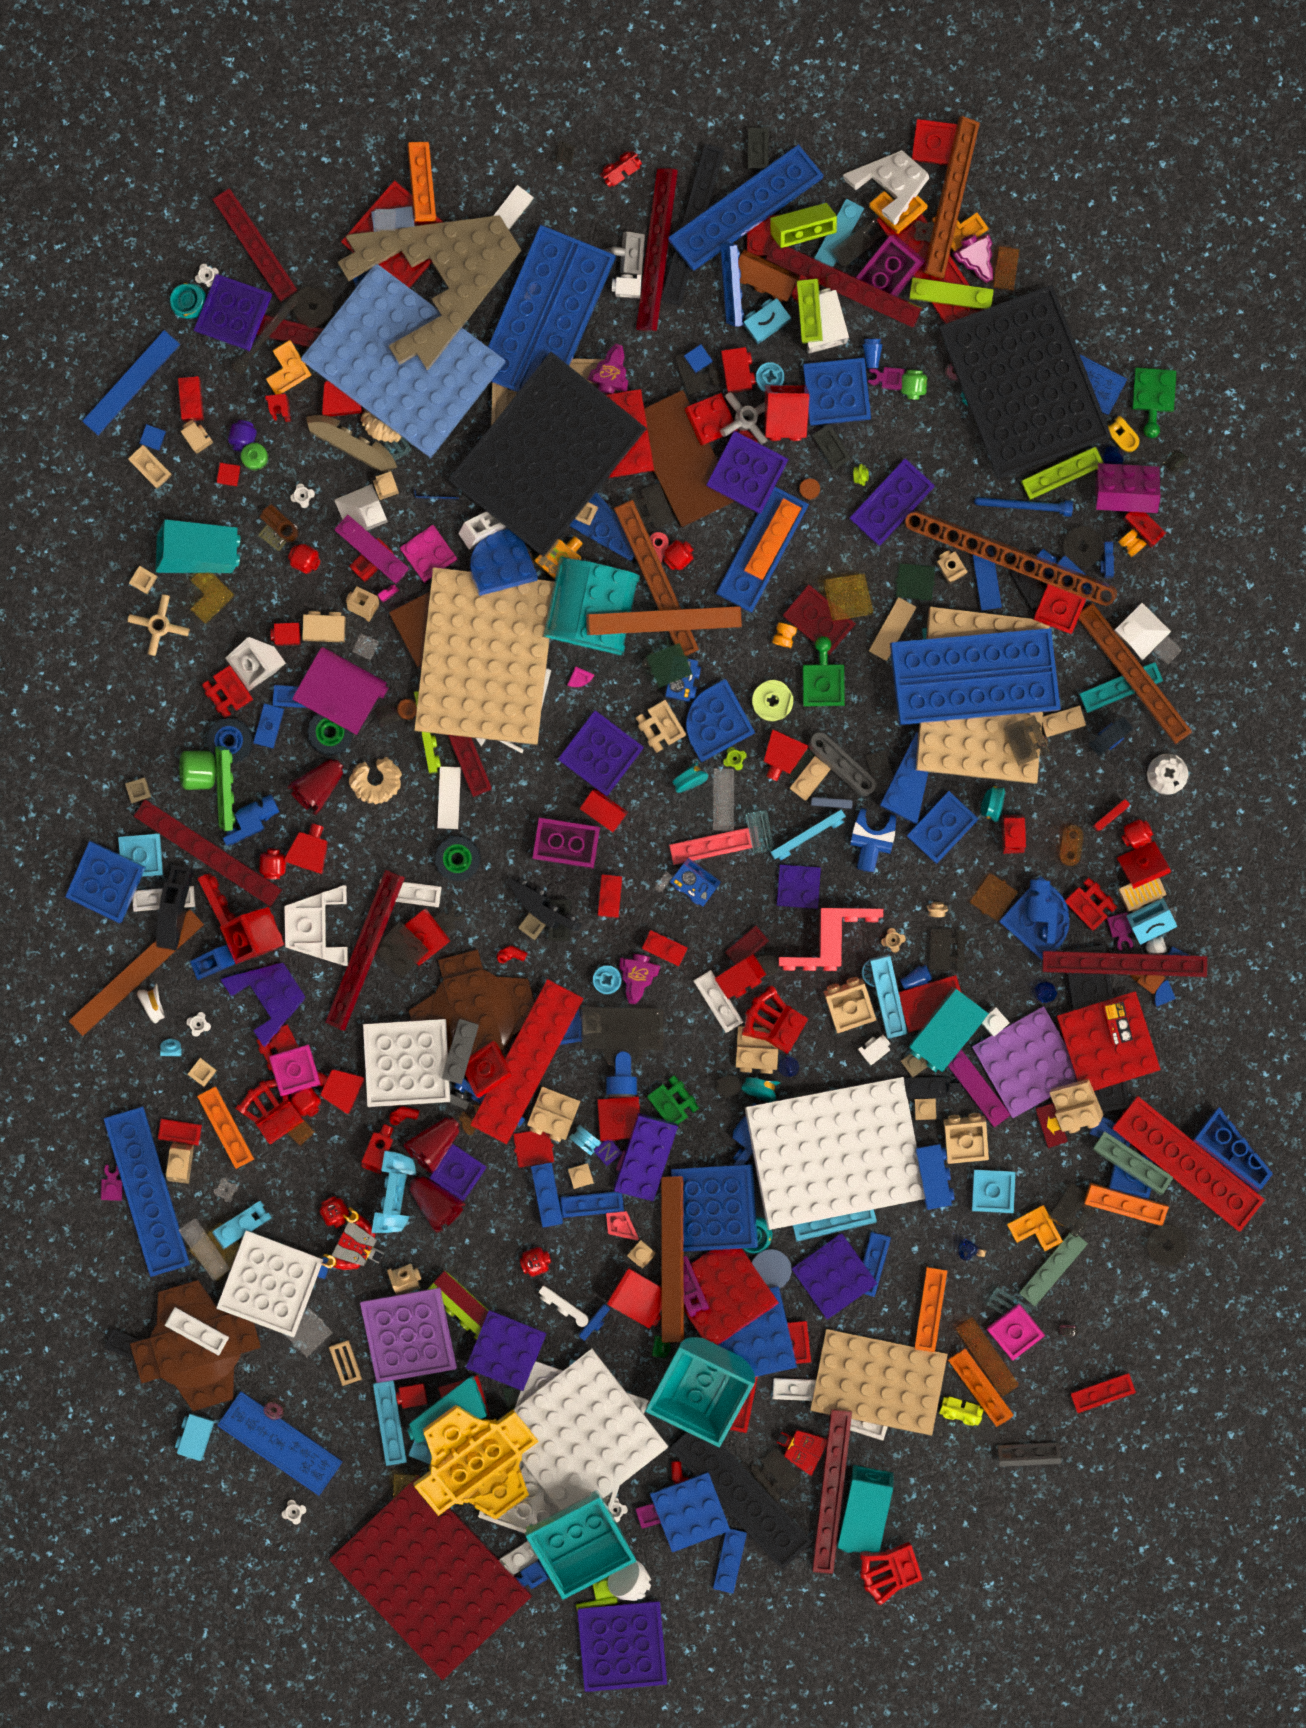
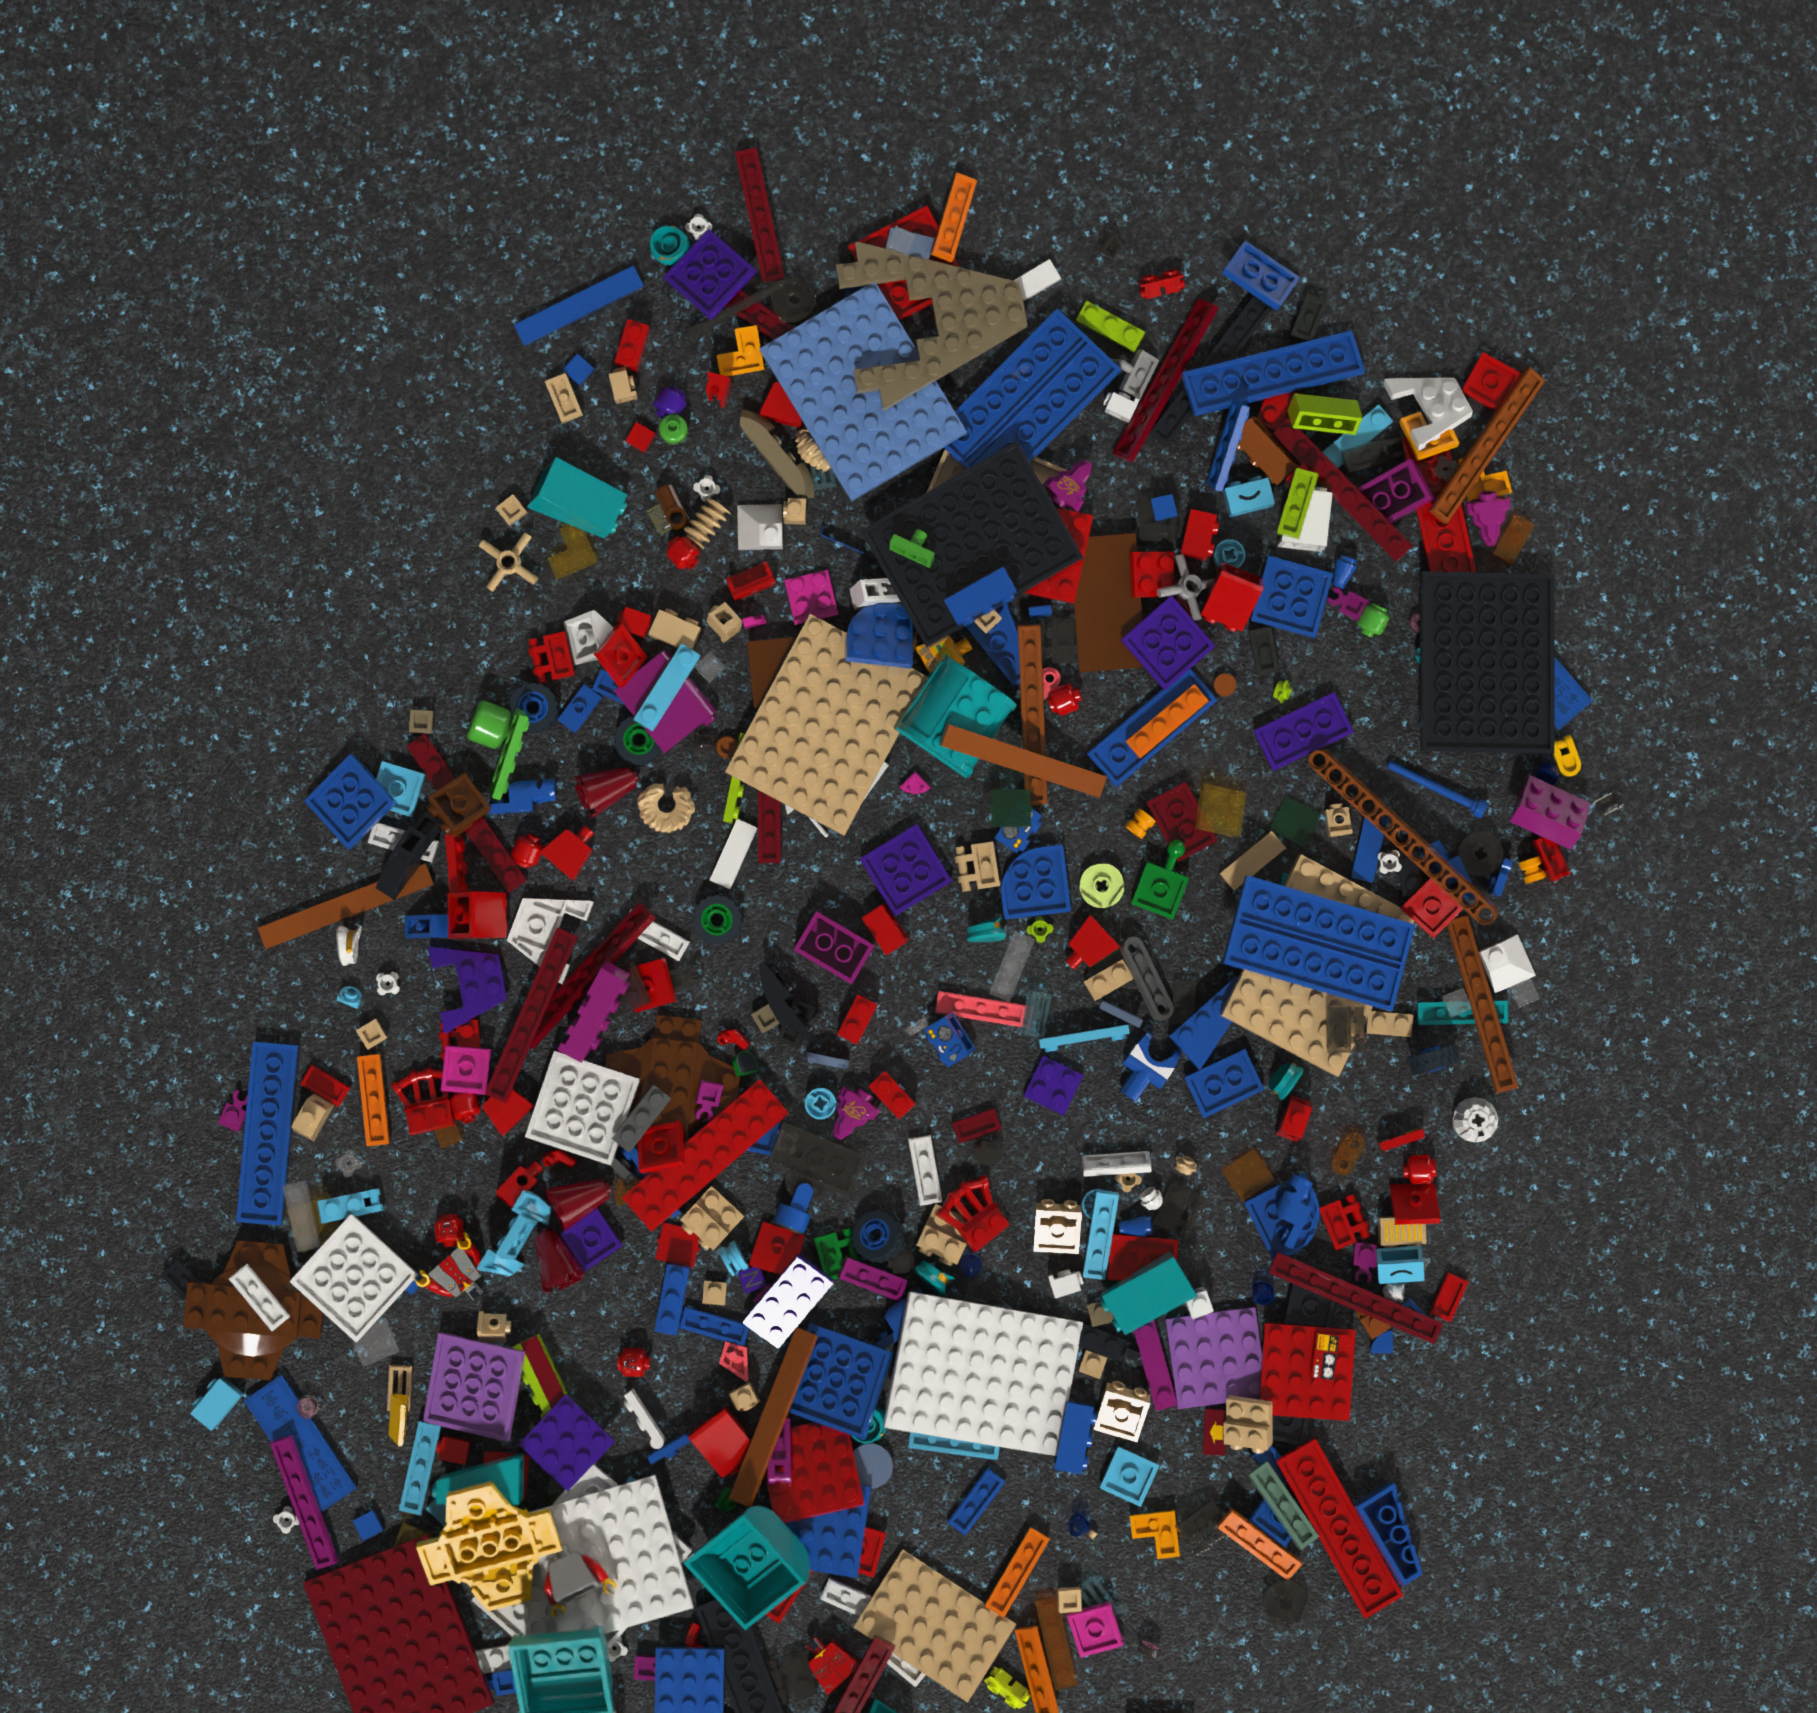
camera: 20 degrees right, 0 degrees up
magenta plate [334,515,410,584] -> none
red brick [715,954,767,999] -> none
coral bracket [778,908,883,971] -> none
dark purple plate [792,1233,878,1320] -> none
lime plate [909,278,994,310] -> none
sand green plate [1019,1230,1088,1306] -> none
lime plate [1021,447,1104,500] -> none
green plate [1132,368,1176,438] -> none
none -> magenta tile [270,1434,339,1570]
none -> blue tile [353,1509,384,1541]
none -> yellow slope [389,1394,409,1446]
none -> reddish brown plate [427,773,491,838]
none -> dark red plate [485,928,578,1103]
none -> light grey torso [544,1545,617,1618]
none -> magenta wedge [558,961,630,1063]
none -> red plate [594,624,647,688]
none -> medium azure plate [634,644,701,732]
none -> tan piece [684,498,731,550]
none -> magenta plate [694,1080,723,1121]
none -> black tile [733,1051,759,1077]
none -> sand blue tile [805,1052,850,1069]
none -> magenta plate [837,1256,908,1301]
none -> black wheel [852,1210,904,1263]
none -> bright green tile [889,529,935,568]
none -> blue brick [944,567,1018,627]
none -> blue tile [1028,605,1052,618]
none -> tan plate [1057,1587,1082,1613]
none -> lime plate [1075,301,1145,353]
none -> white tile [1082,1151,1151,1176]
none -> white plate [1139,1187,1162,1210]
none -> blue plate [1222,241,1300,311]
none -> white plate [1378,850,1402,874]
none -> red tile [1429,1272,1469,1323]
none -> clear plate [1441,988,1472,1017]

